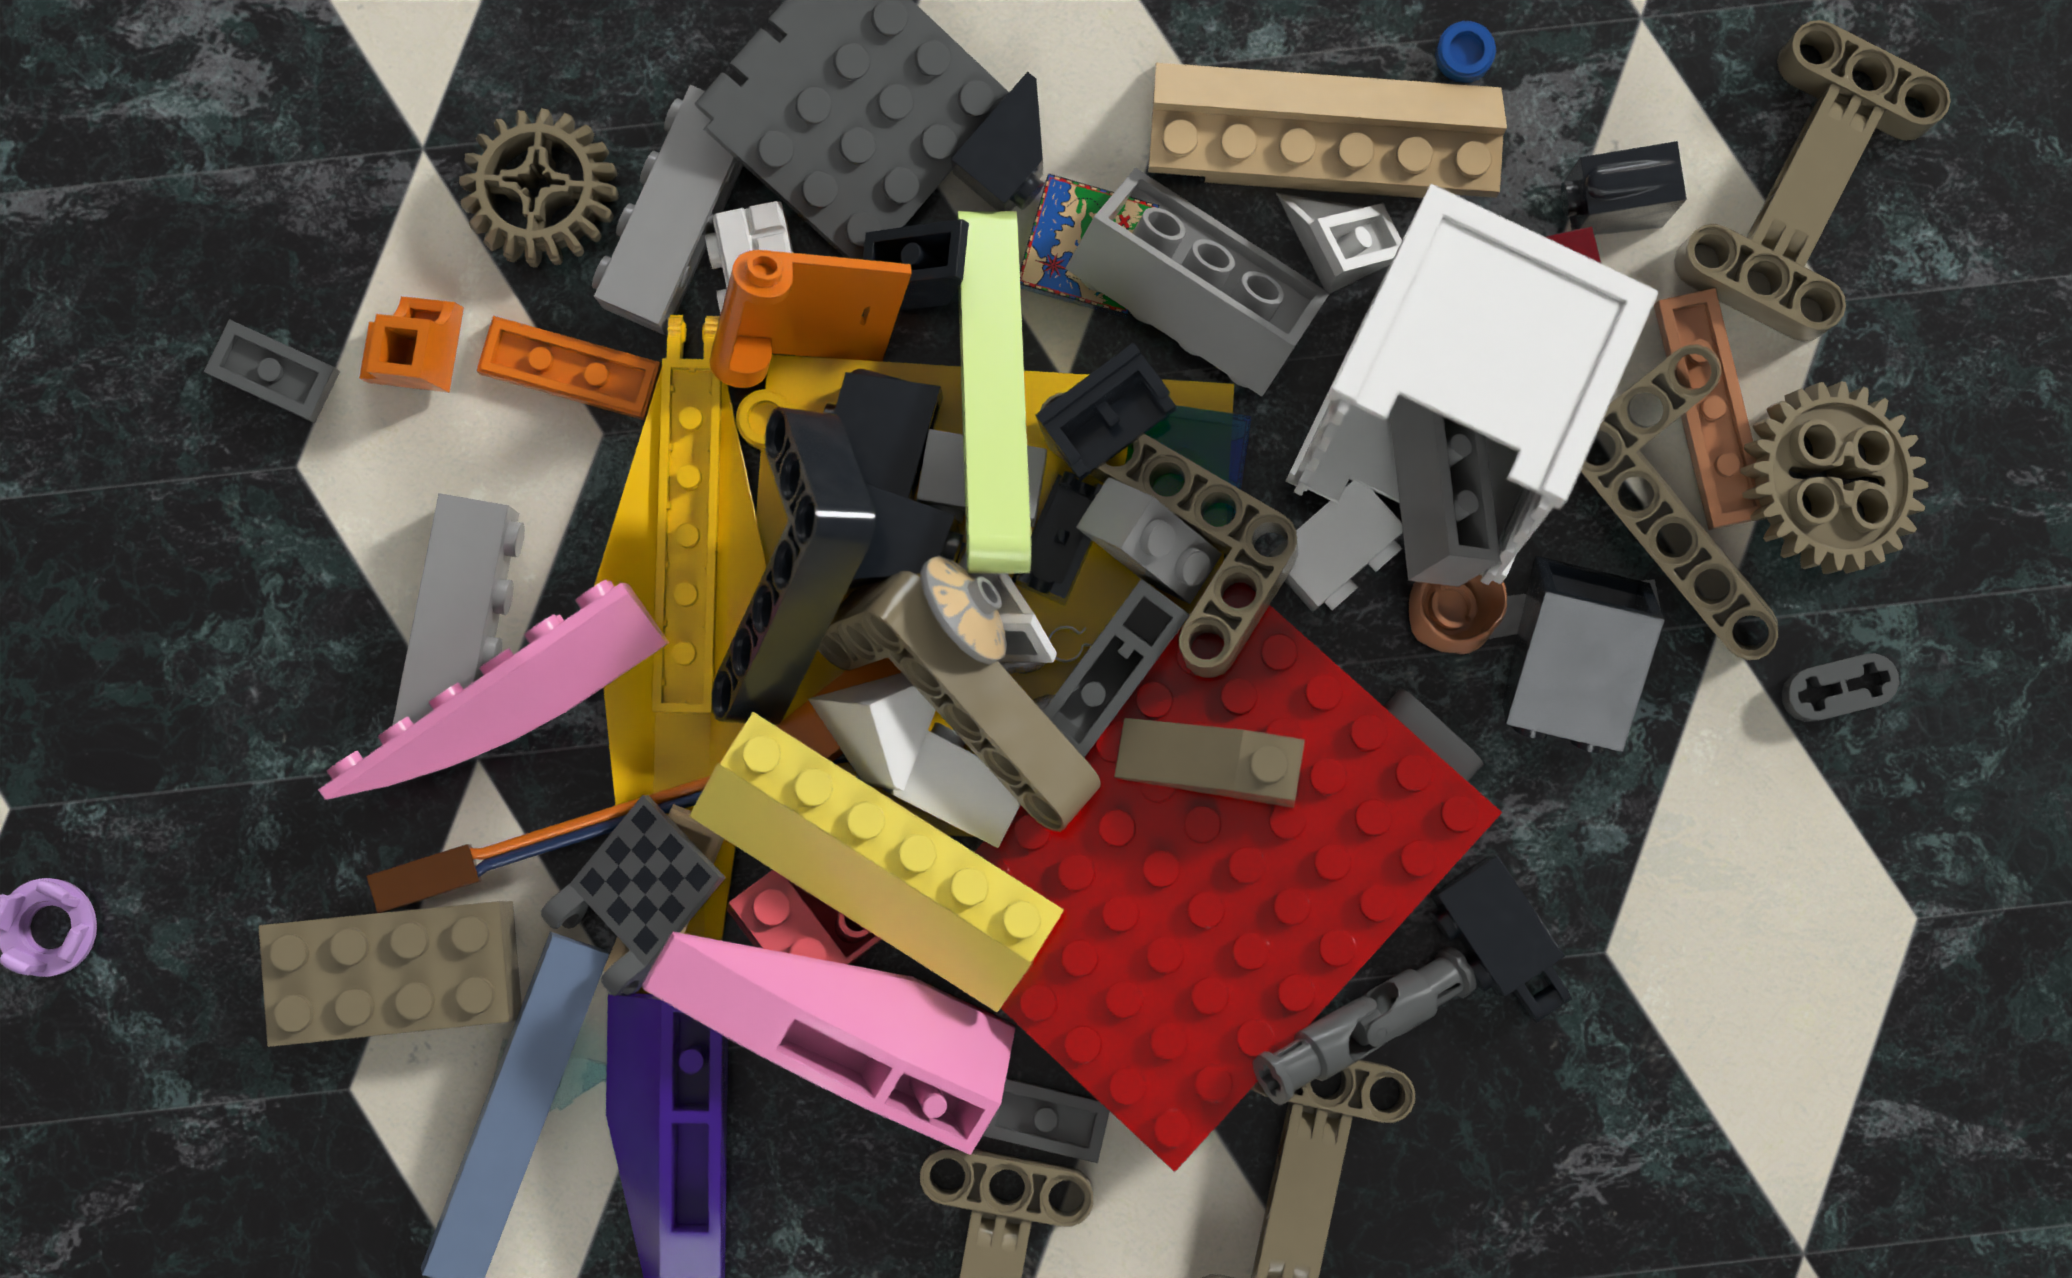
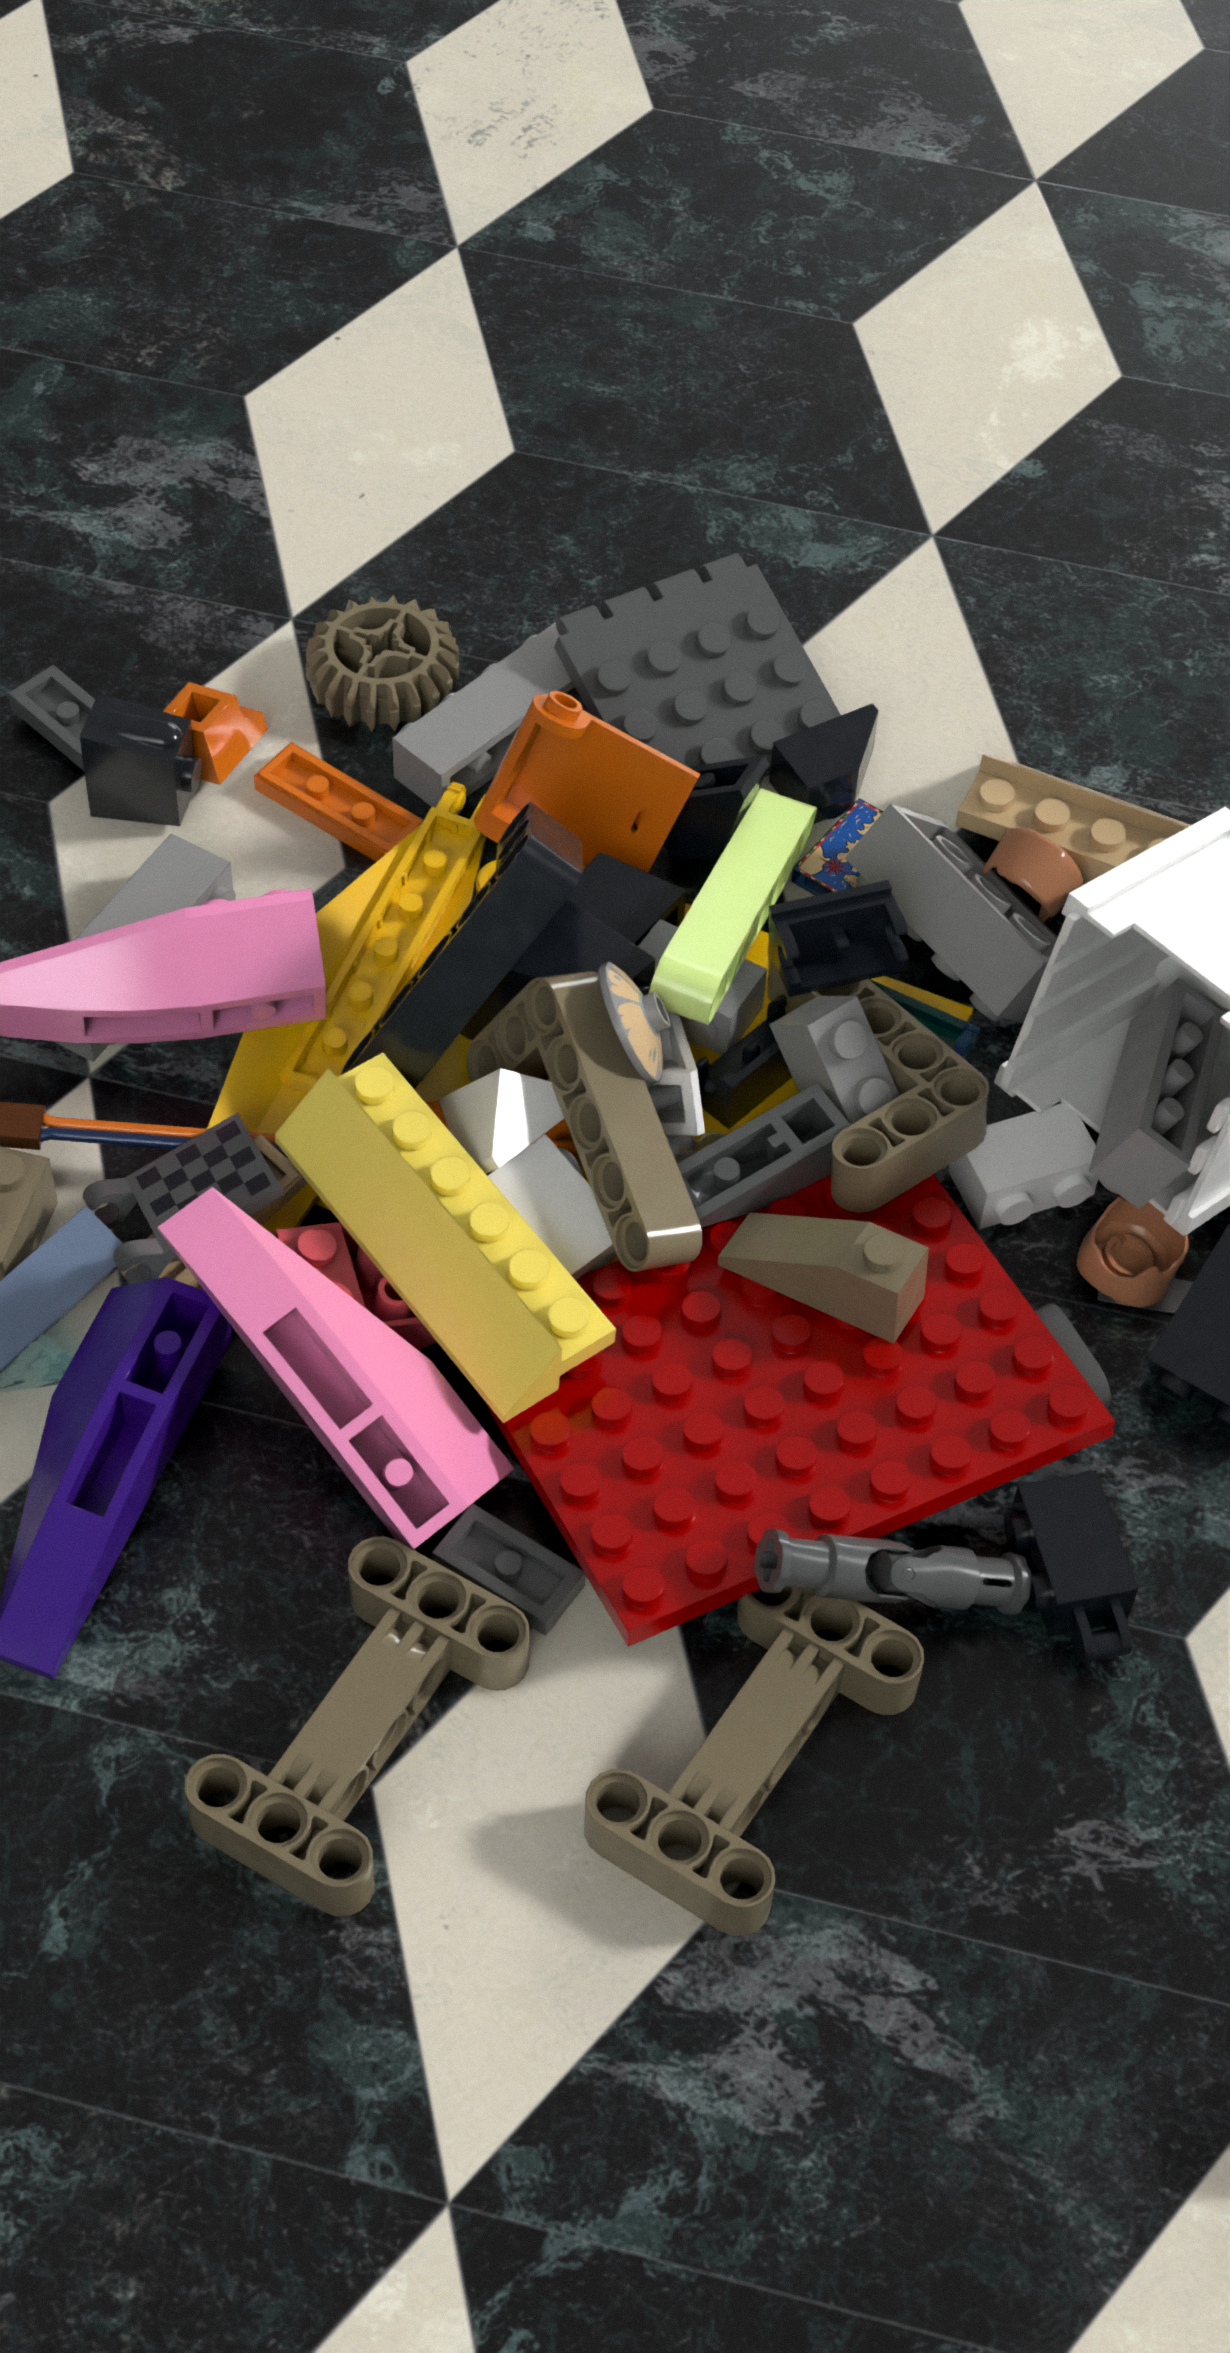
camera: 15 degrees right, 30 degrees down
none -> black torso [80,693,202,827]
none -> nougat hair [982,828,1083,922]

